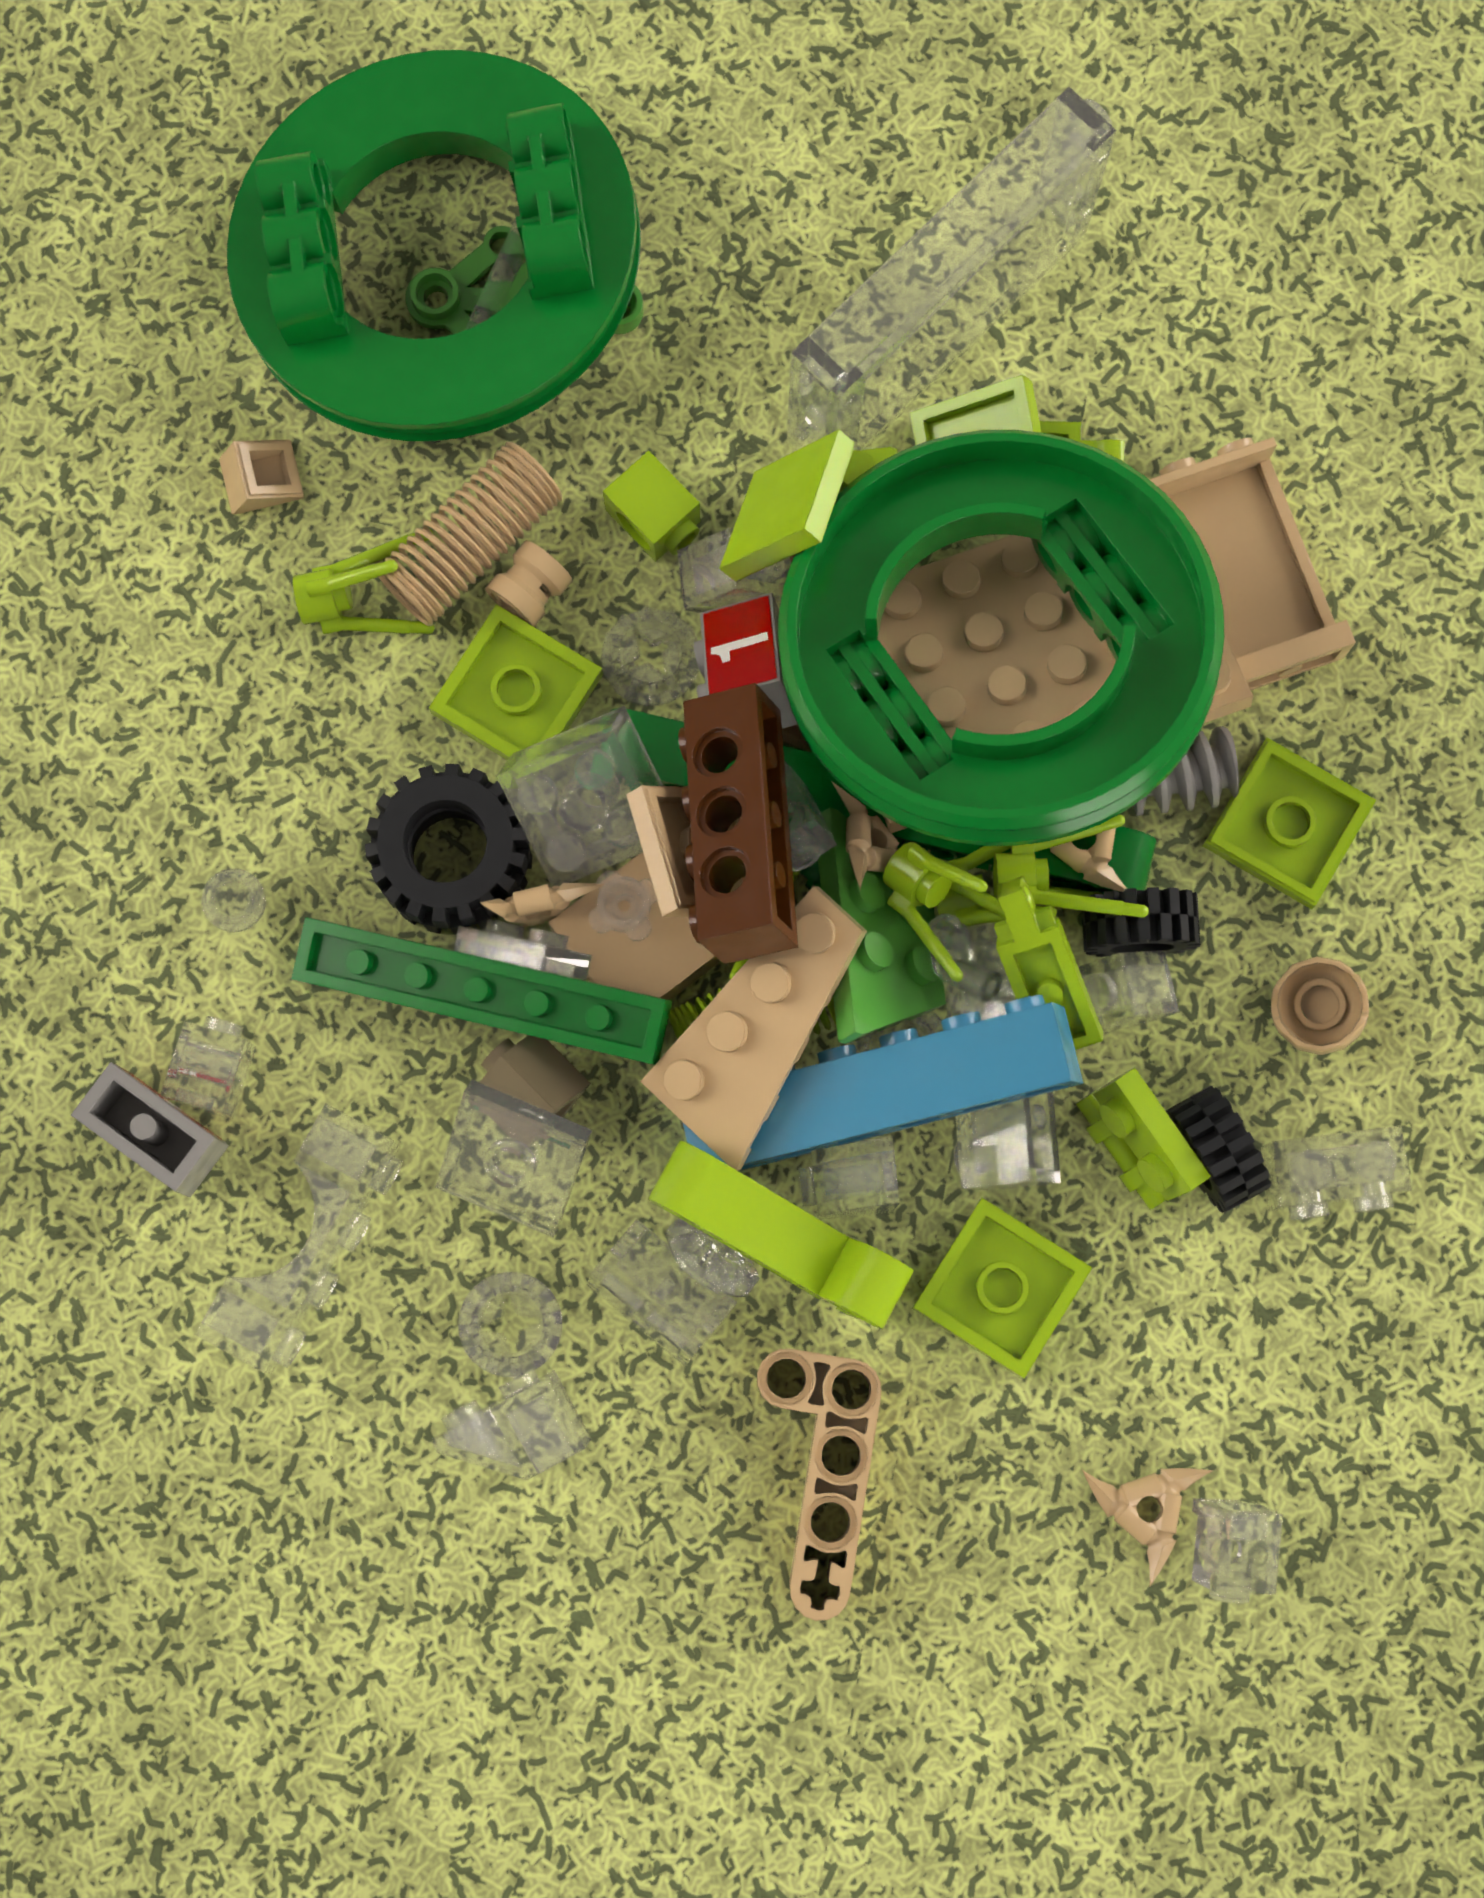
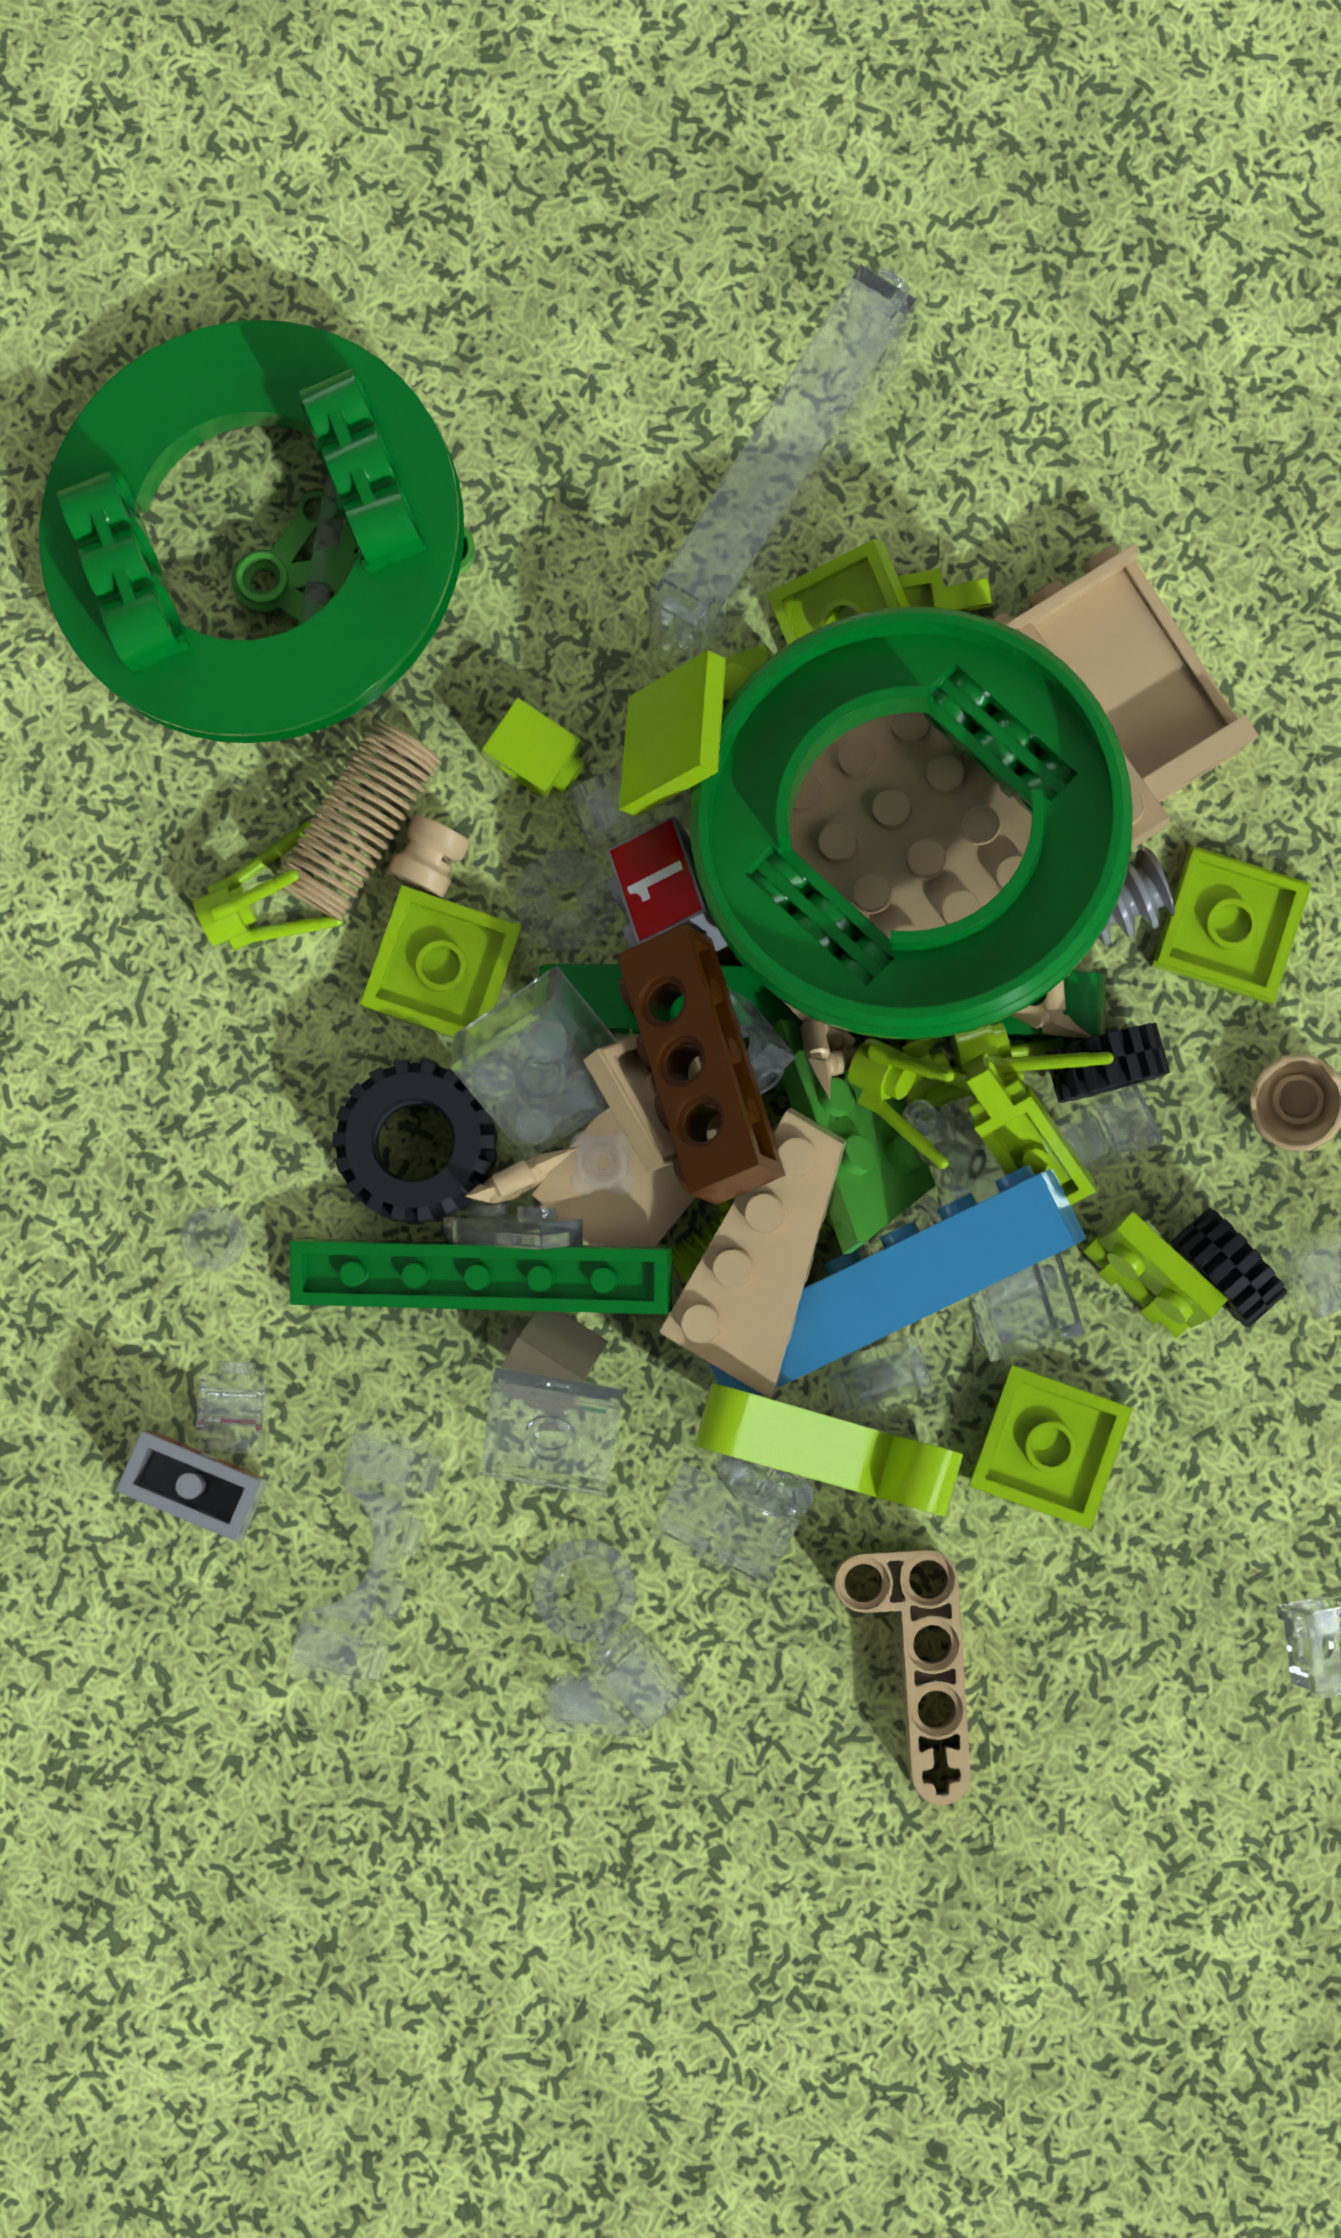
camera: 15 degrees left, 5 degrees up
tan slope [219,440,304,514] -> none
tan piece [1082,1468,1213,1586] -> none

